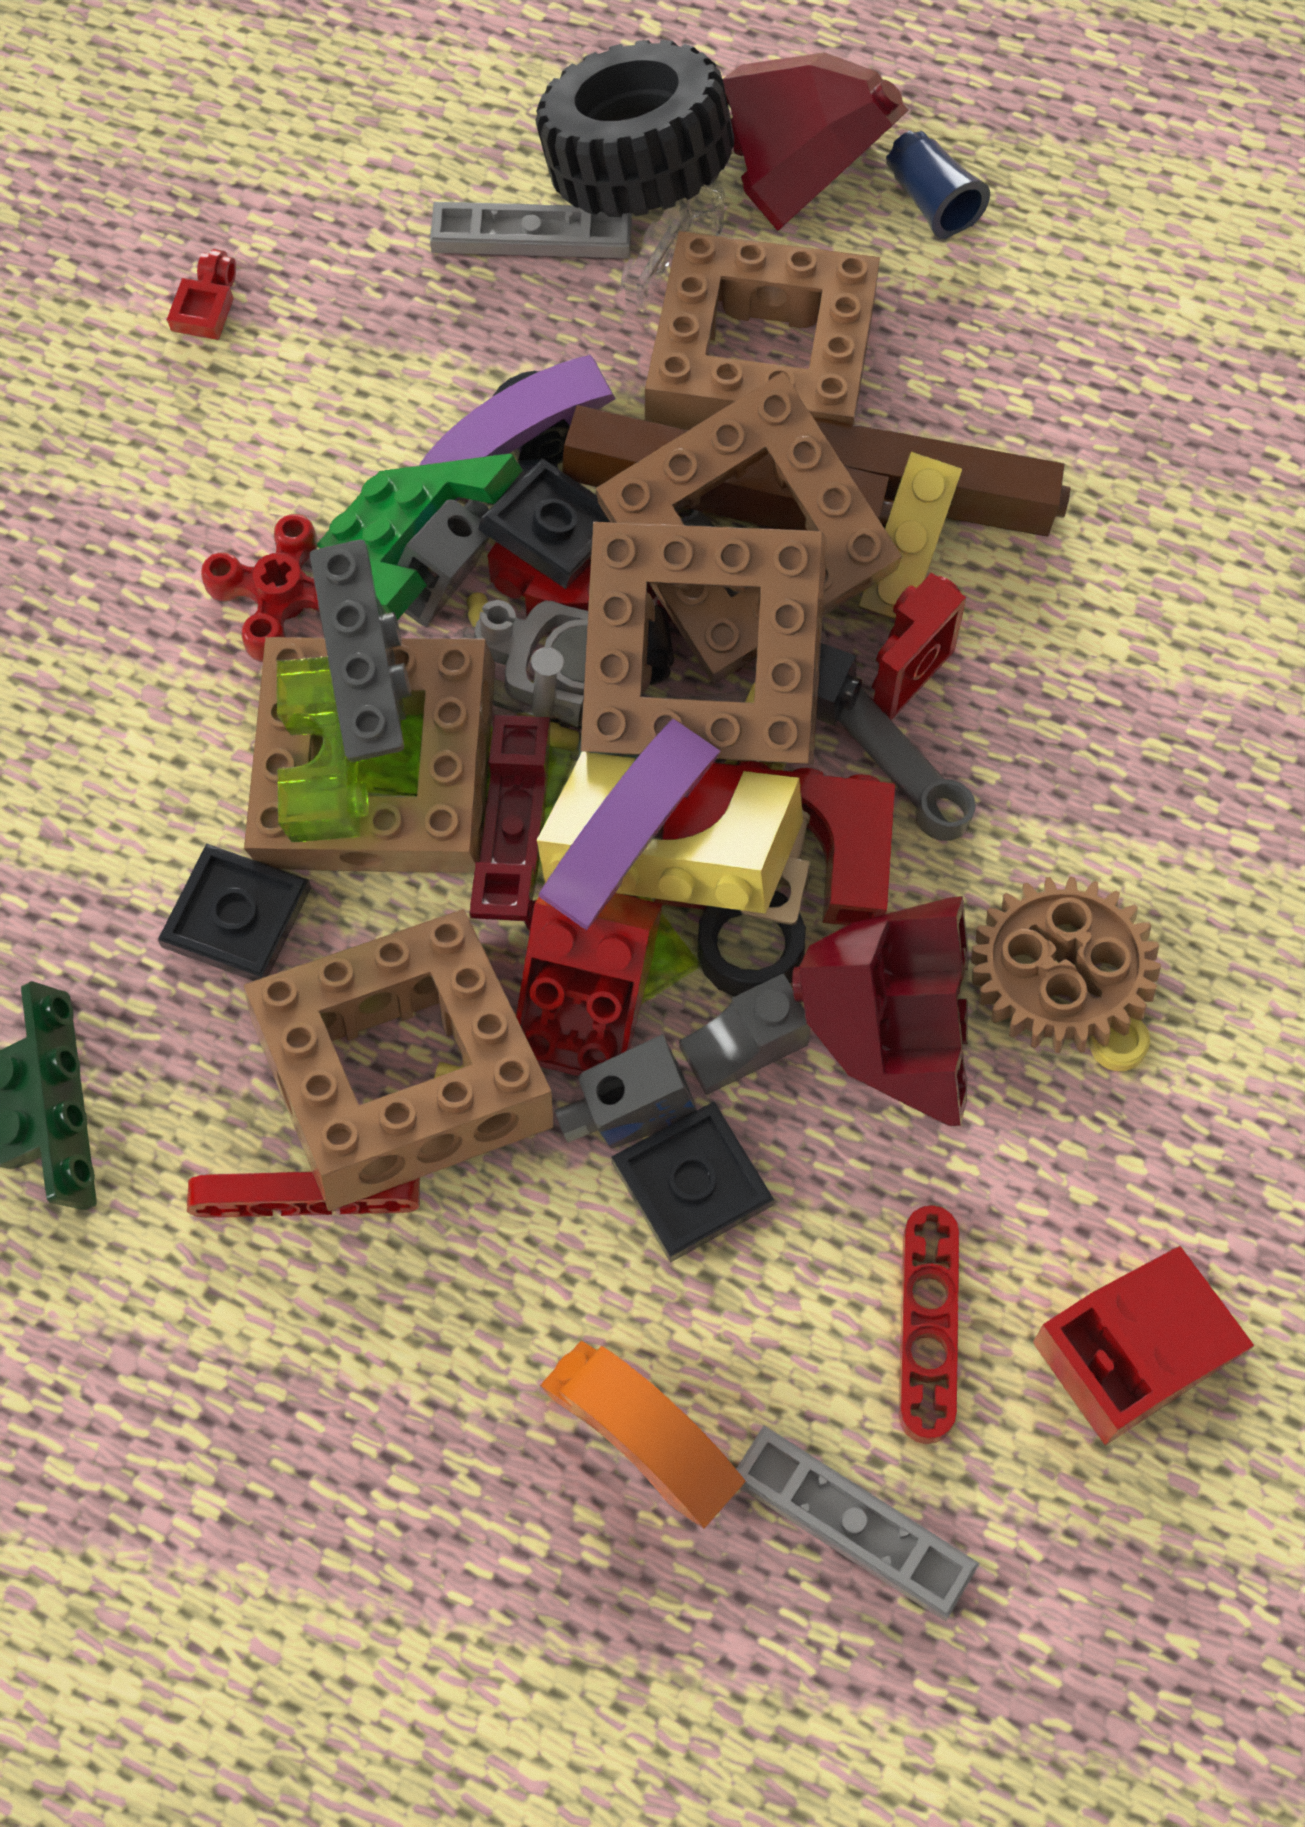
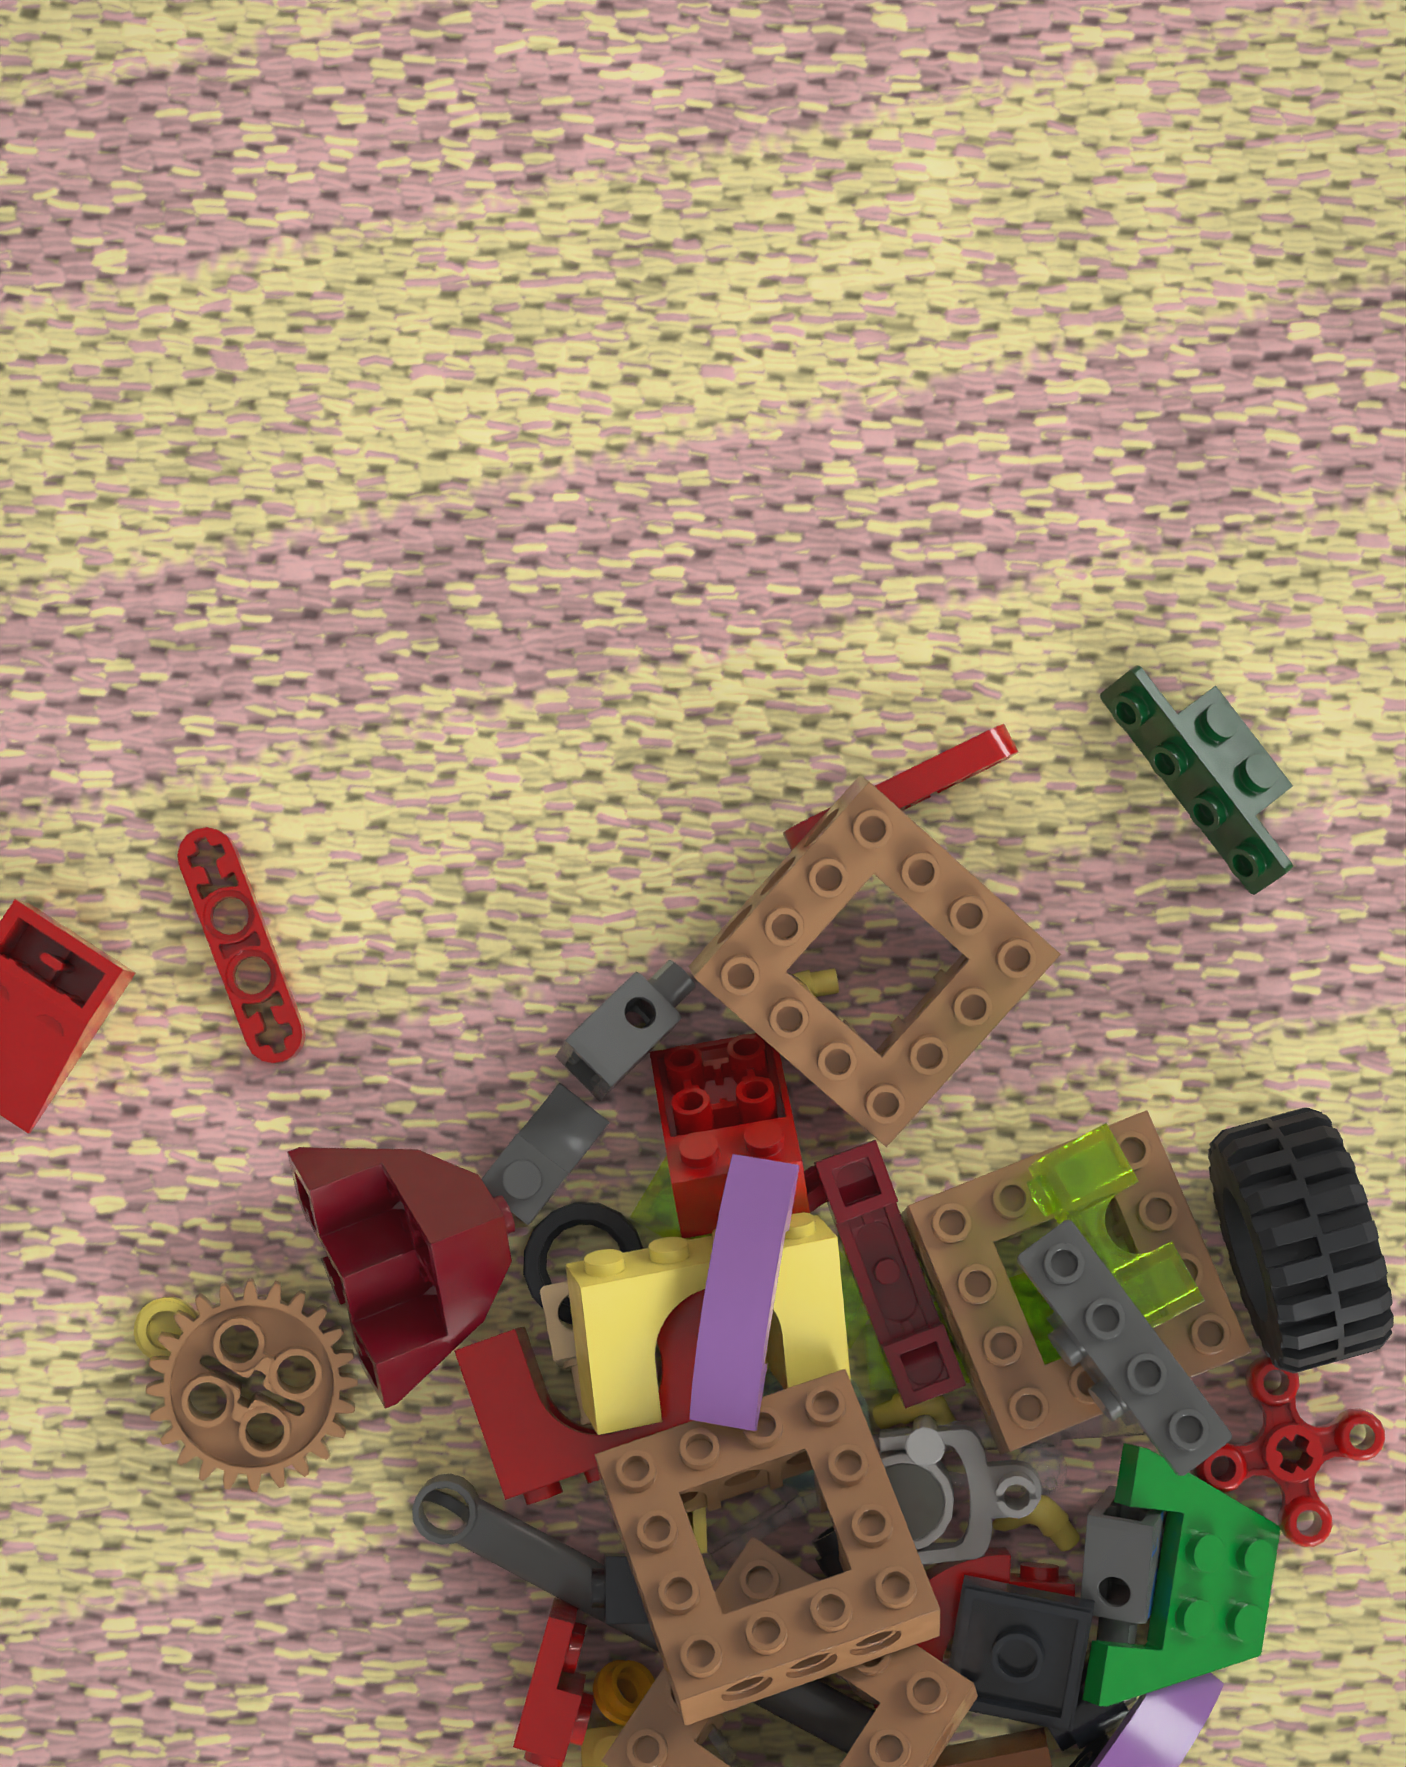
camera: 150 degrees right, 20 degrees up
black plate [158,843,311,981] -> none
orange arch [540,1340,746,1529] -> none
black plate [611,1101,774,1263] -> none
light grey plate [736,1425,980,1622] -> none
none -> light orange plate [593,1660,655,1726]
none -> black tyre [1208,1108,1394,1373]

